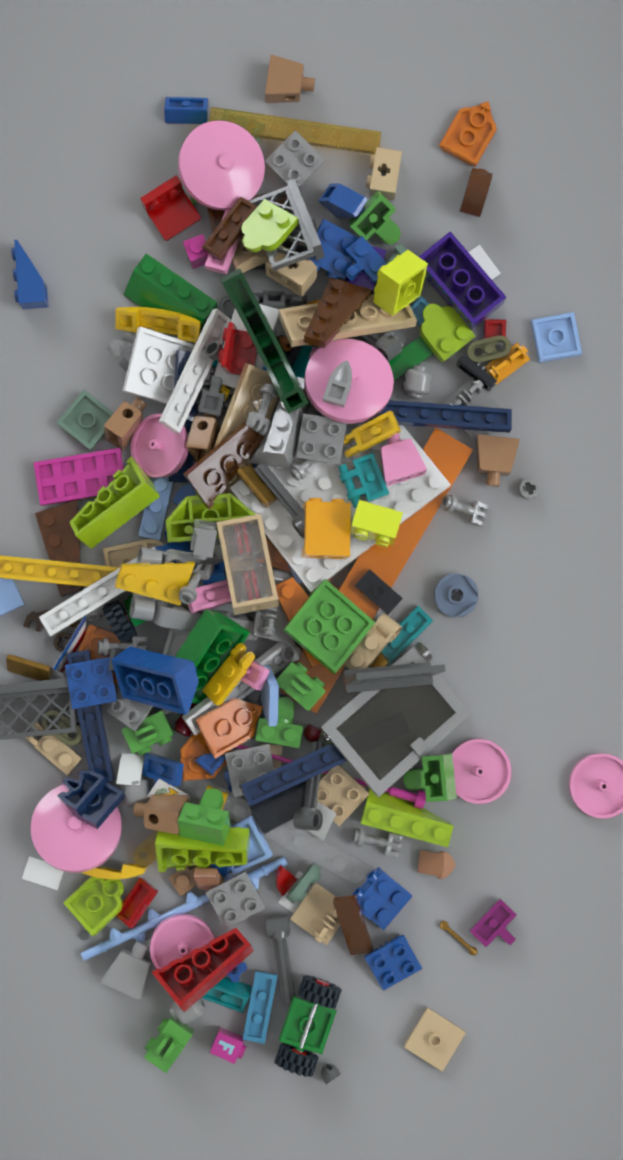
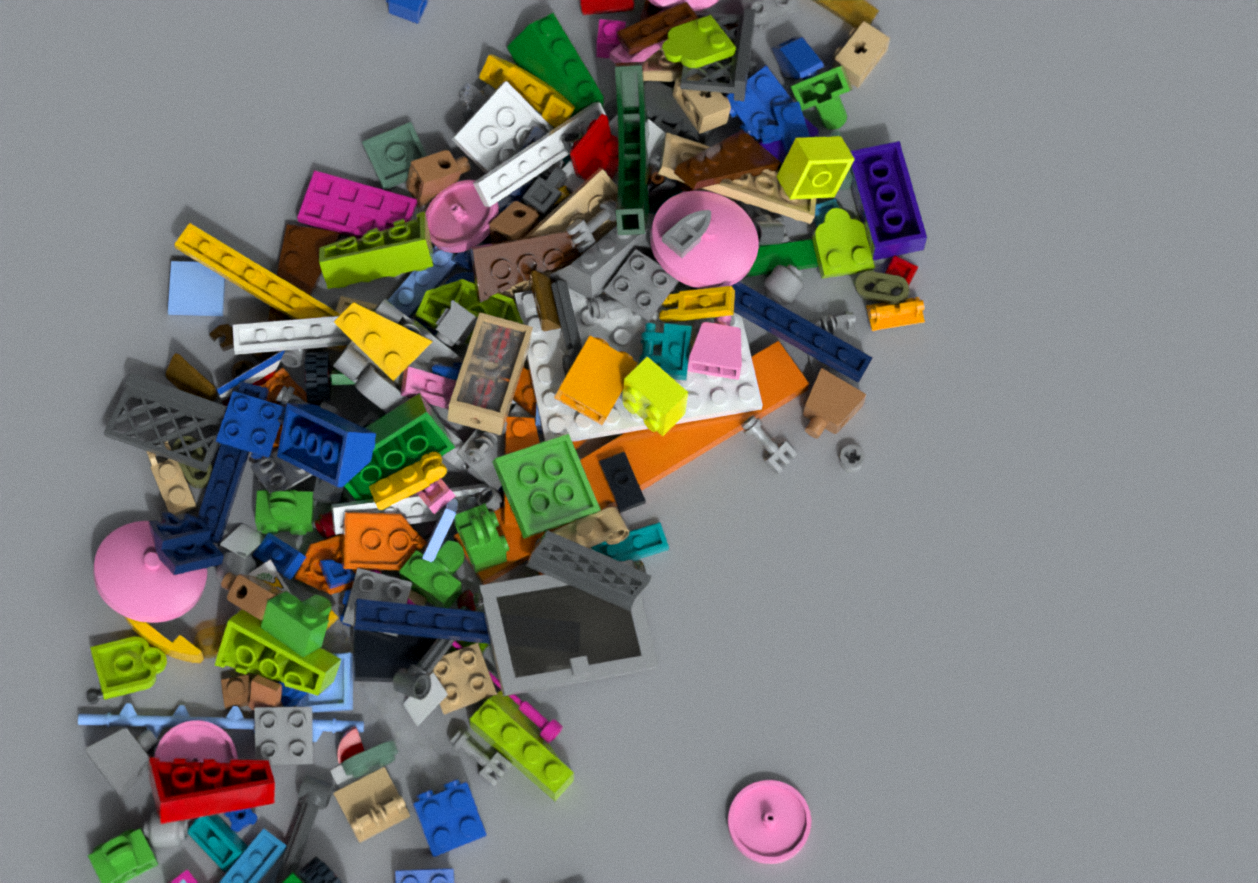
camera: 25 degrees right, 15 degrees down
white sticker [22,856,64,890] -> none
red tile [116,878,158,929] -> none
light grey hinge [179,564,213,604] -> none
reddish brown tile [333,895,373,955] -> none
bright green brick [403,754,457,802] -> none
nougat tile [417,850,456,879] -> none
sand blue plate [434,574,478,618] -> none
orange tile [439,101,497,167] -> none
bright pink piece [451,739,511,804] -> none
black plate [456,354,497,391] -> none
reddish brown brick [459,168,493,217] -> none
white sticker [469,244,501,279] -> none
light blue tile [530,312,582,363] -> none

